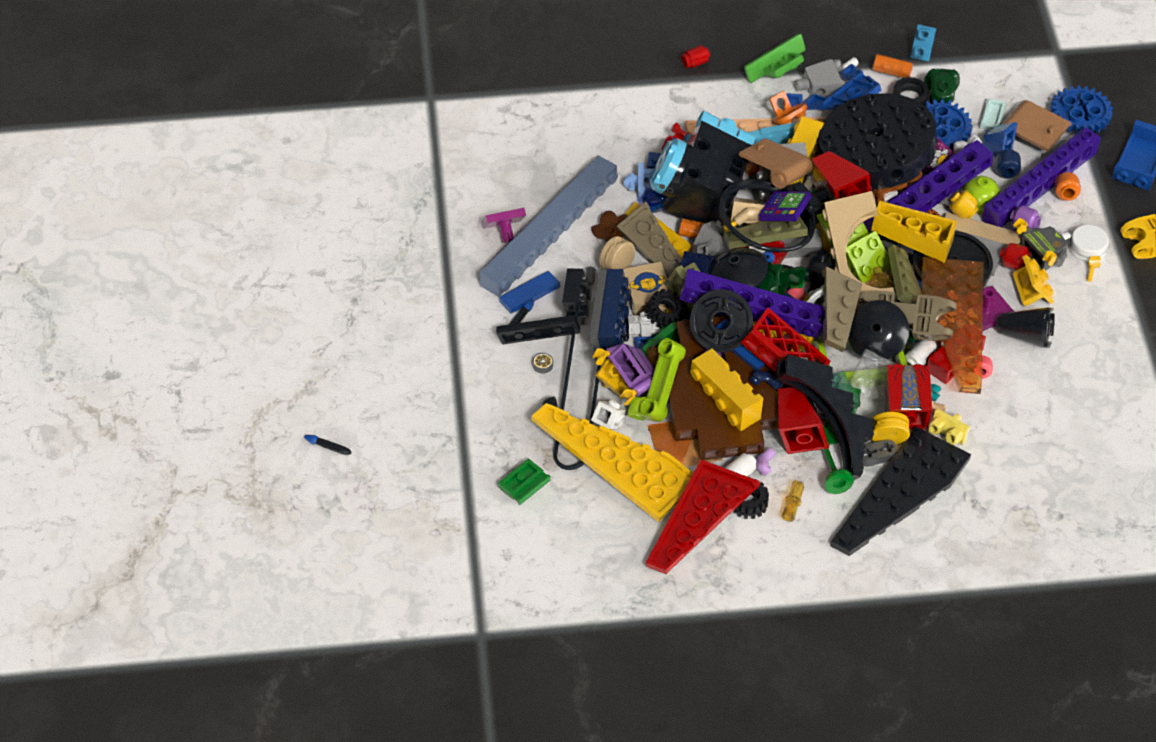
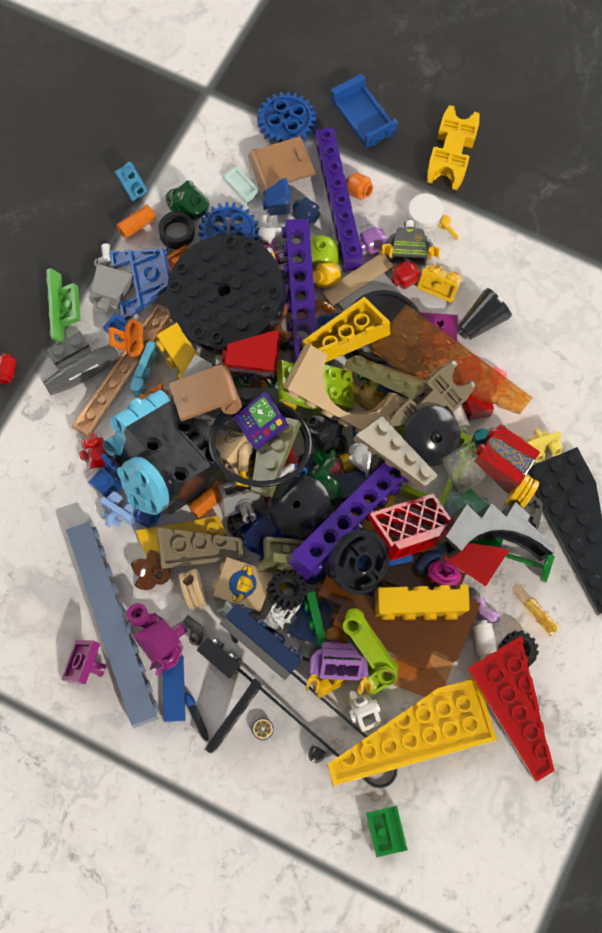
camera: 60 degrees left, 20 degrees up
none -> dark grey plate [43,331,120,396]
none -> magenta torso [127,603,188,676]
none -> dark pink gear [428,561,461,587]

